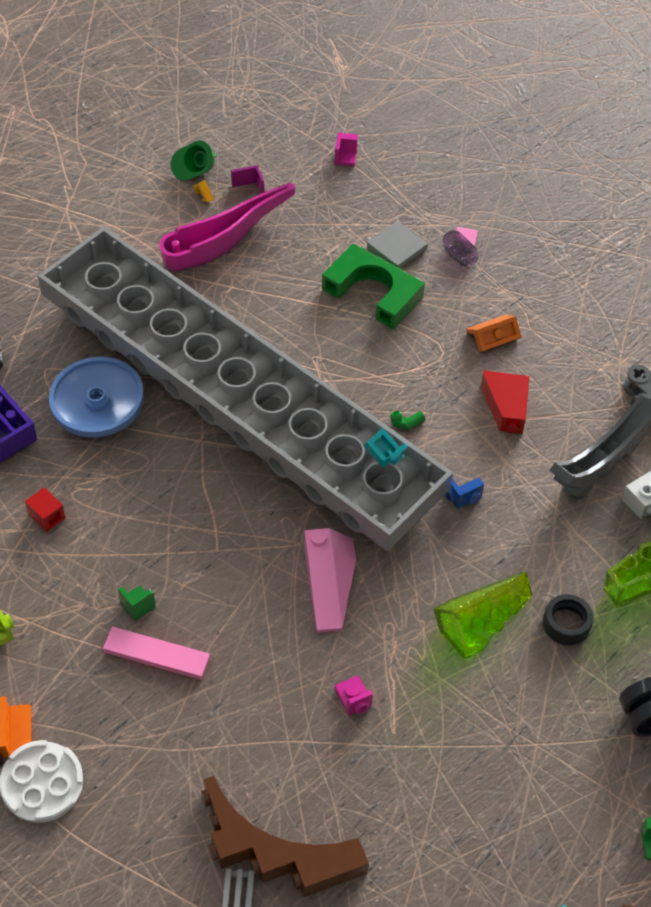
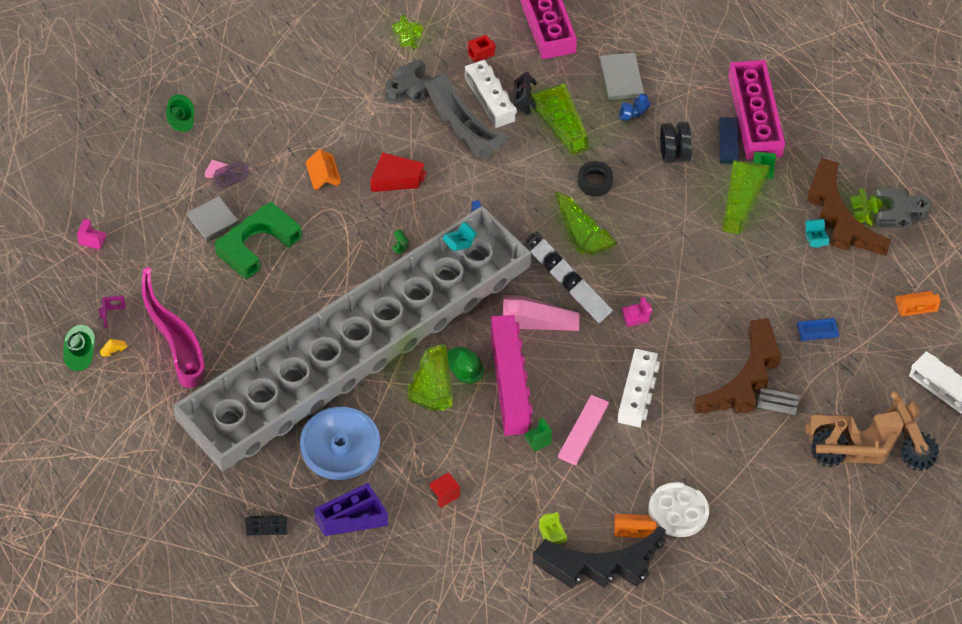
camera: 80 degrees left, 0 degrees up
none -> green piece [165,94,194,132]
none -> clear neon green wedge [408,344,452,412]
none -> green piece [445,347,484,384]
none -> dark pink brick [490,315,533,436]
none -> arch [524,231,613,323]
none -> white brick [617,349,660,428]
none -> clear neon green wedge [722,160,770,234]

